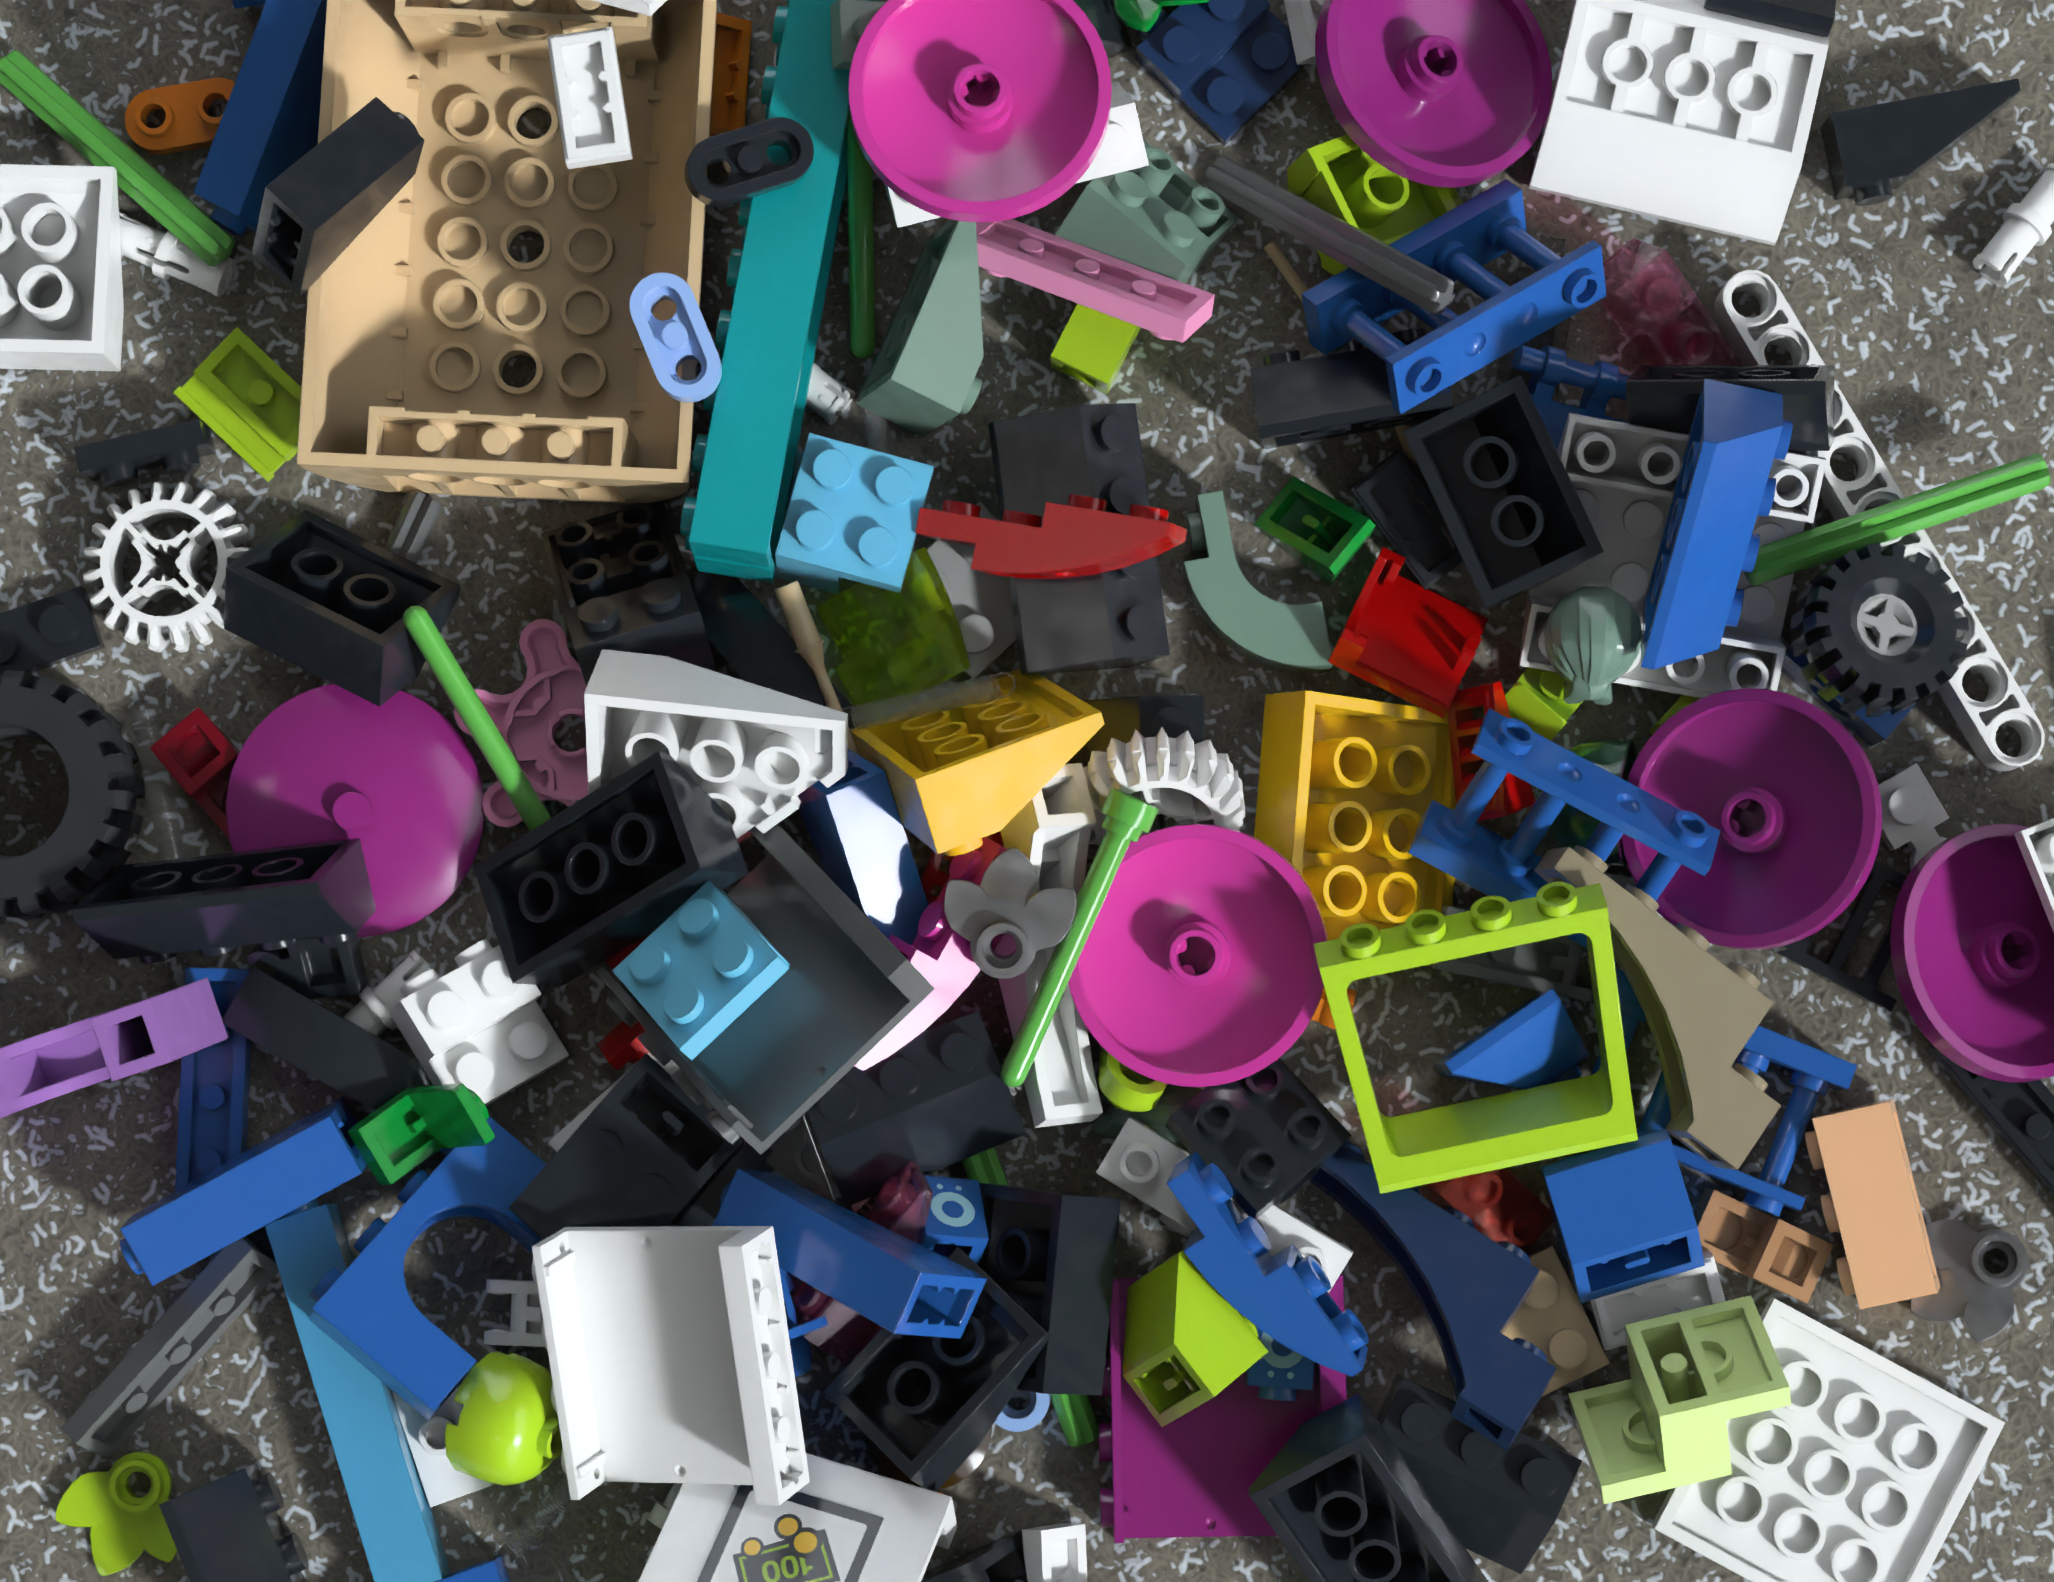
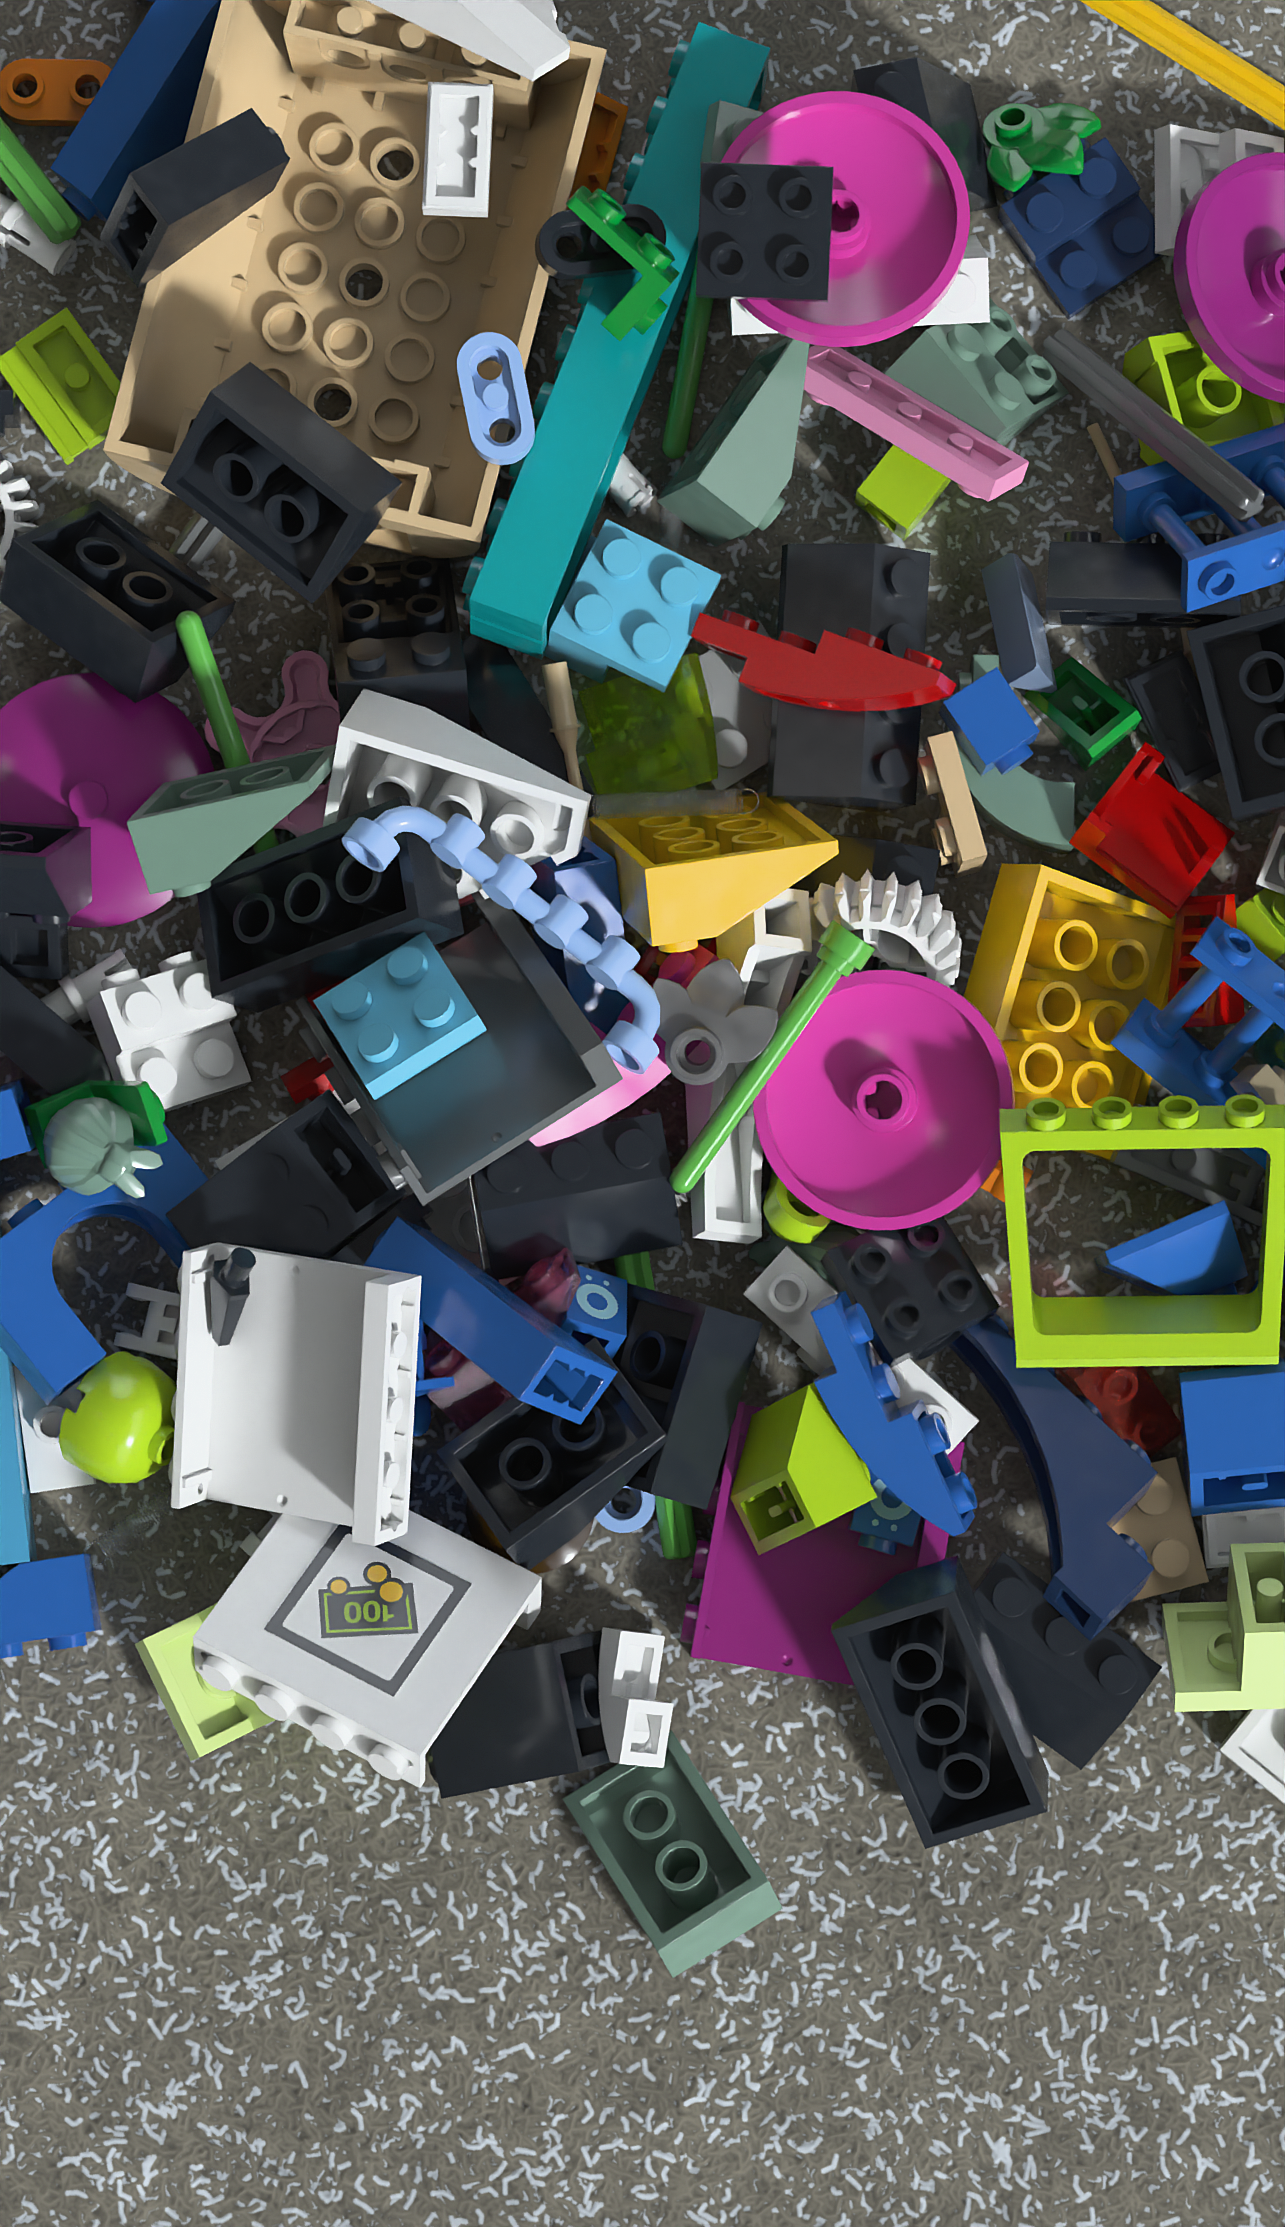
camera: 10 degrees right, 0 degrees up
none -> sand green piece [43,1097,163,1199]
none -> sand green slope [127,744,336,897]
none -> black slope [161,362,403,604]
none -> black bar [210,1247,256,1346]
none -> light blue bar [342,806,660,1074]
none -> green bracket [566,185,680,341]
none -> black plate [696,162,834,302]
none -> tan plate [917,731,988,878]
none -> blue brick [939,667,1040,776]
none -> sand blue slope [981,553,1057,693]

